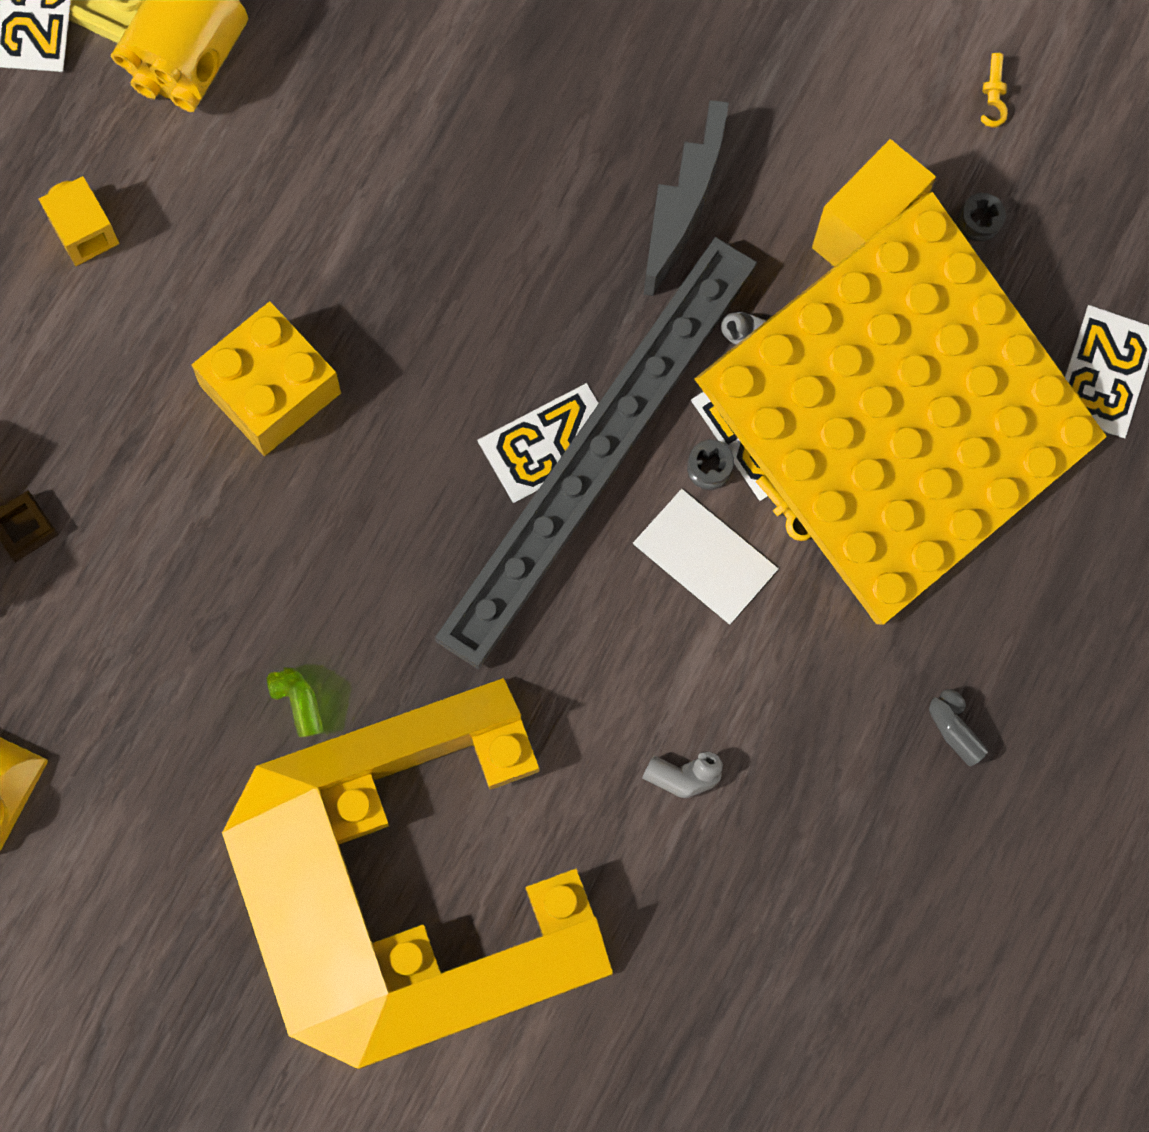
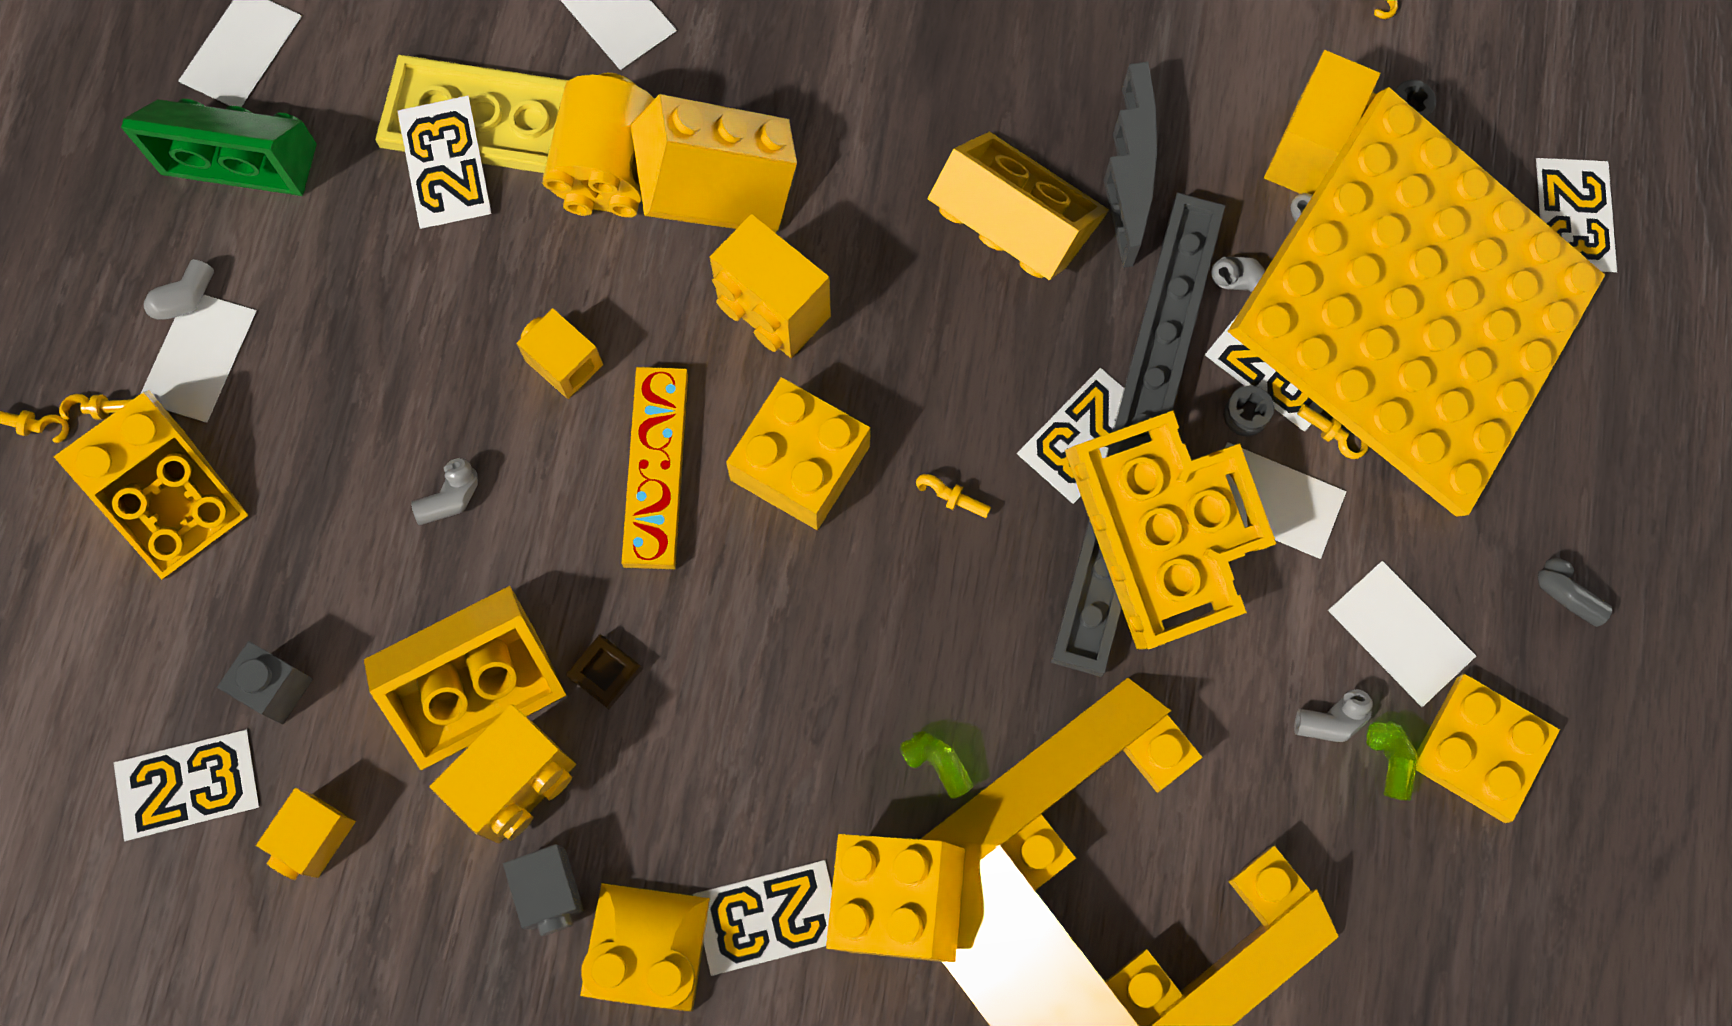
camera: 15 degrees left, 0 degrees up
none -> yellow tile [621,367,688,569]
none -> yellow slope [630,94,797,232]
none -> sticker [693,860,832,976]
none -> yellow brick [710,214,831,359]
none -> yellow brick [826,834,966,963]
none -> yellow hand [916,474,991,518]
none -> yellow slope [927,131,1109,281]
none -> yellow piece [1065,411,1276,650]
none -> white sticker [1328,561,1476,707]
none -> clear neon green arm [1366,721,1418,800]
none -> yellow plate [1409,674,1560,823]

